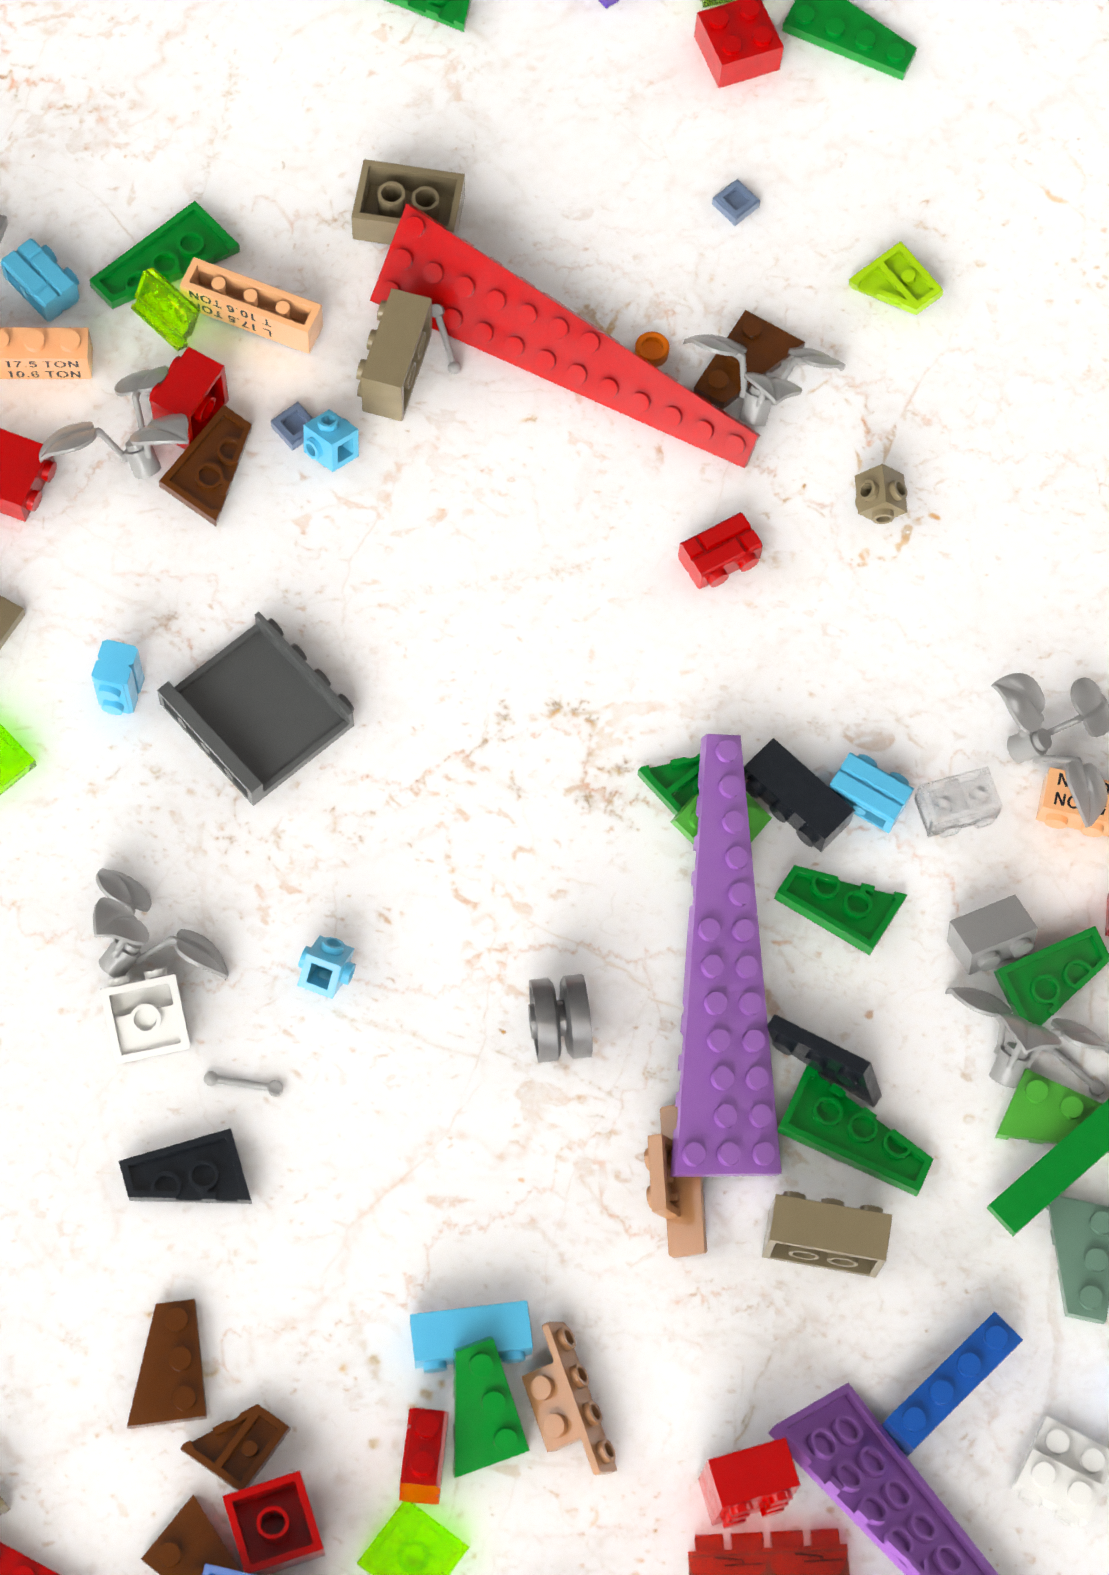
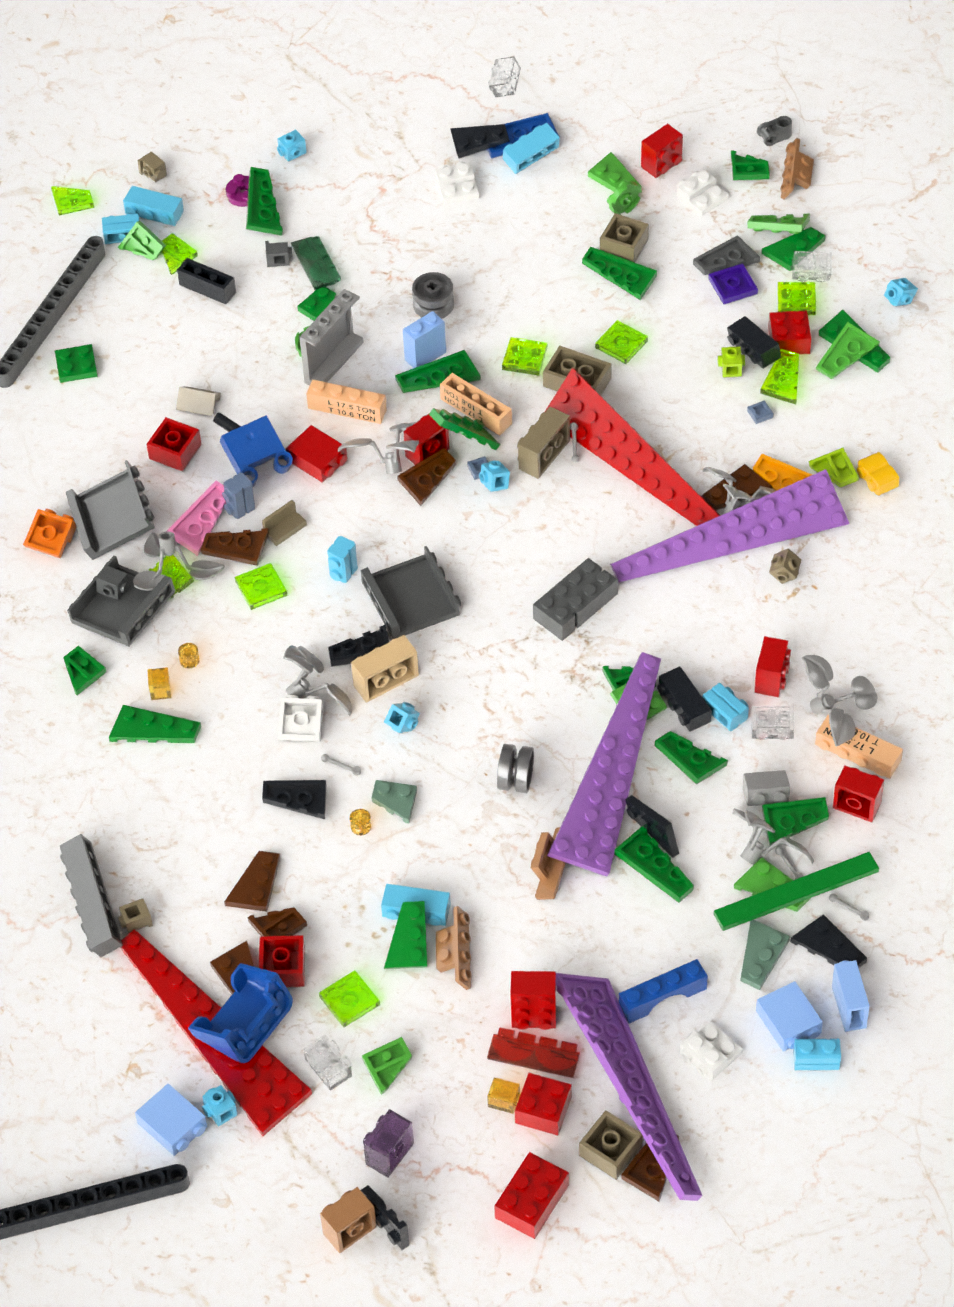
camera: 25 degrees right, 15 degrees down
medium azure brick [0,238,80,322] -> none
clear neon green plate [131,267,201,351] -> none
red brick [399,1407,449,1505] -> none
orange tile [634,332,670,367] -> none
red brick [678,512,763,589] -> none
dark tan brick [762,1191,892,1278] -> none
none -> black wing [328,624,389,667]
none -> clear yellow wheel [349,809,371,836]
none -> tan brick [351,635,419,703]
none -> sand green wing [371,780,417,824]
none -> light blue brick [403,311,446,368]
none -> flat silver wheel [412,272,454,319]
none -> green wing [429,408,501,450]
none -> clear neon green plate [502,337,548,376]
none -> dark grey piece [533,558,618,641]
none -> clear neon green plate [595,320,648,364]
none -> medium lavender wing [610,469,849,582]
none -> lime brick [717,347,745,377]
none -> black brick [727,316,781,369]
none -> light orange wing [753,454,812,491]
none -> red brick [754,636,791,697]
none -> clear neon green wing [760,349,799,405]
none -> bright green wing [816,322,880,379]
none -> yellow brick [857,452,899,496]

